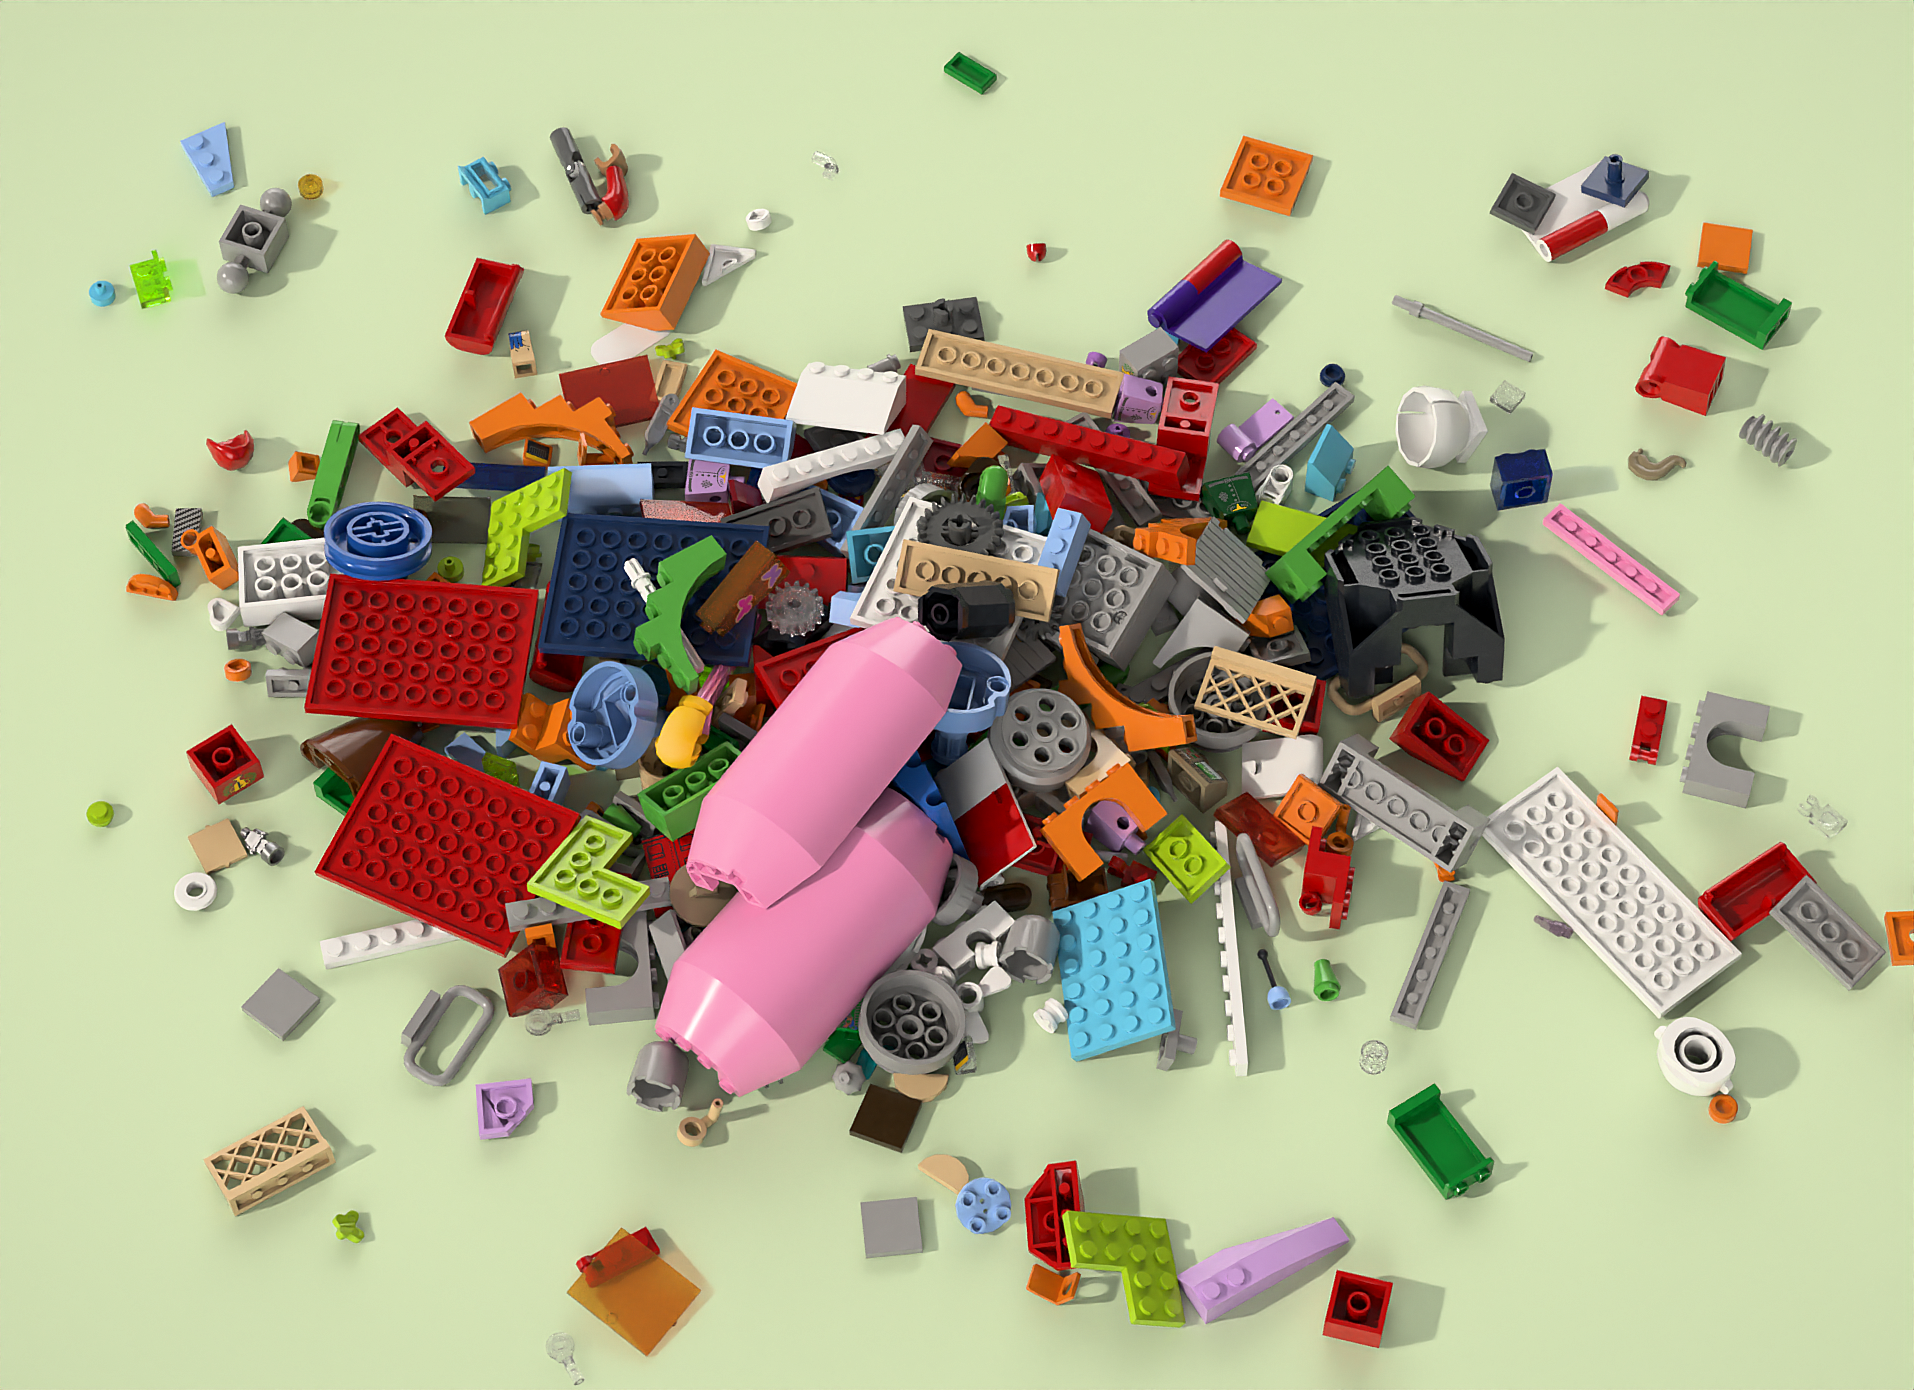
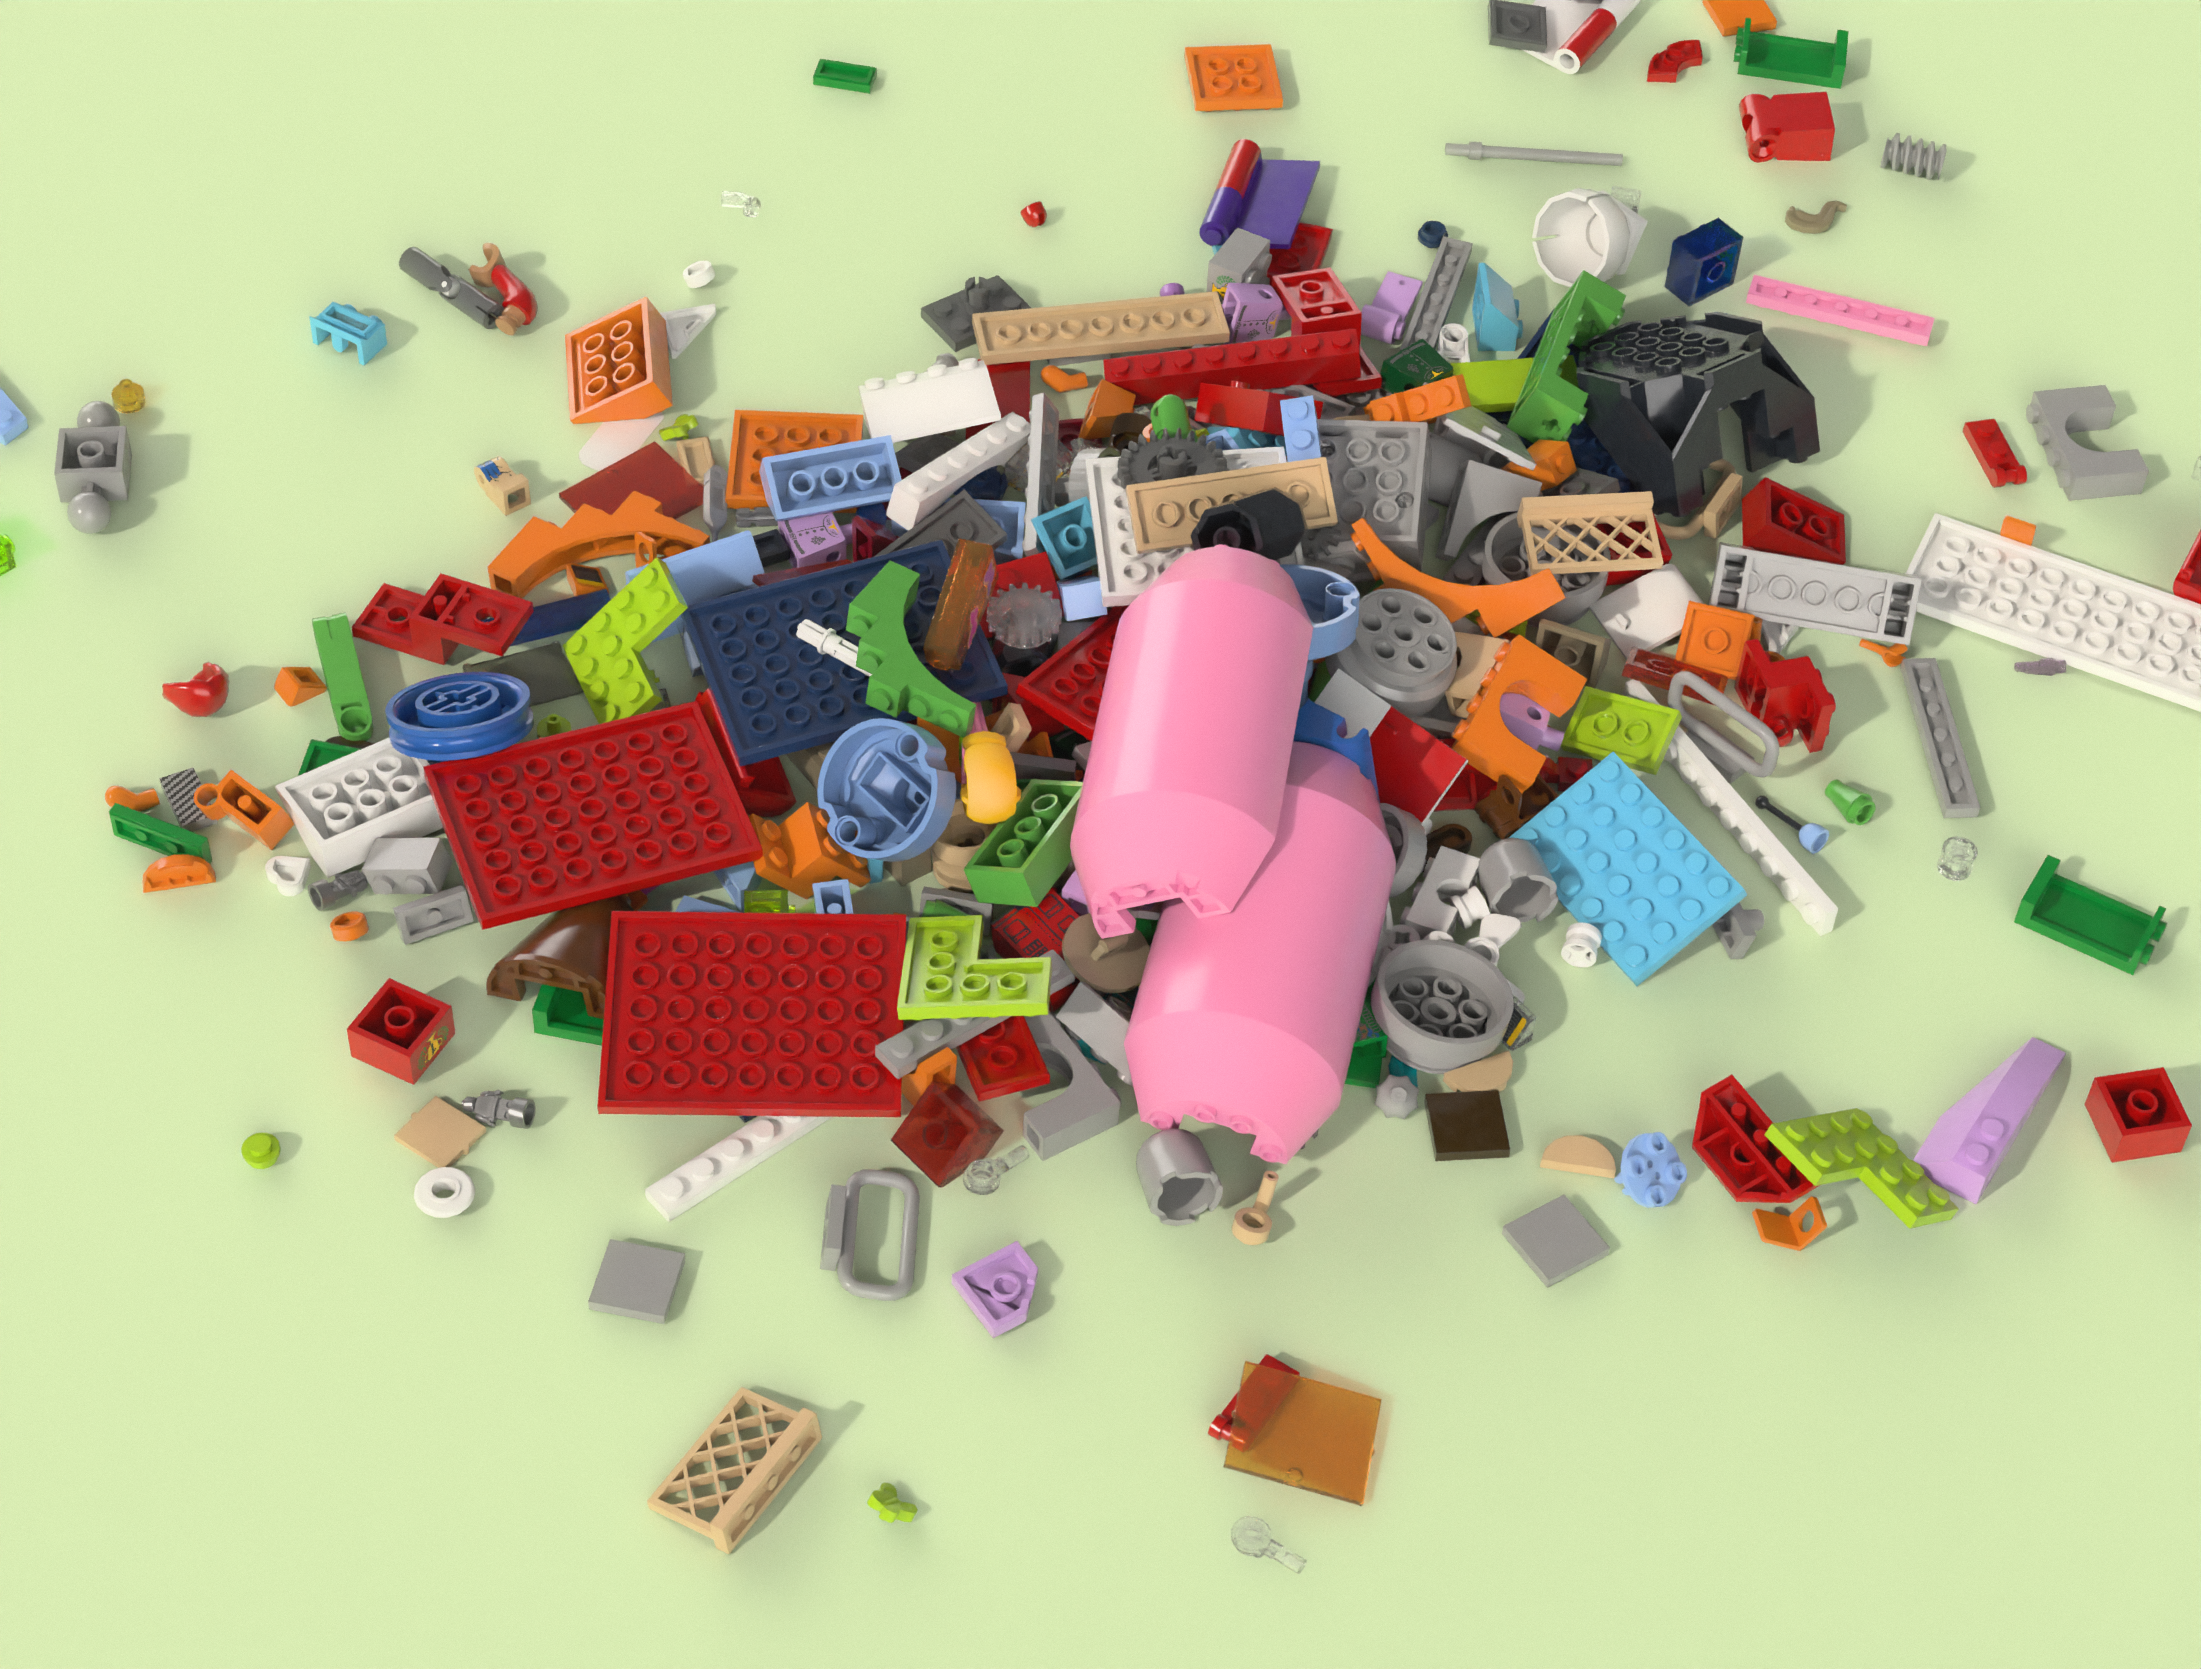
camera: 30 degrees left, 10 degrees down
red container [445,258,524,355] -> none

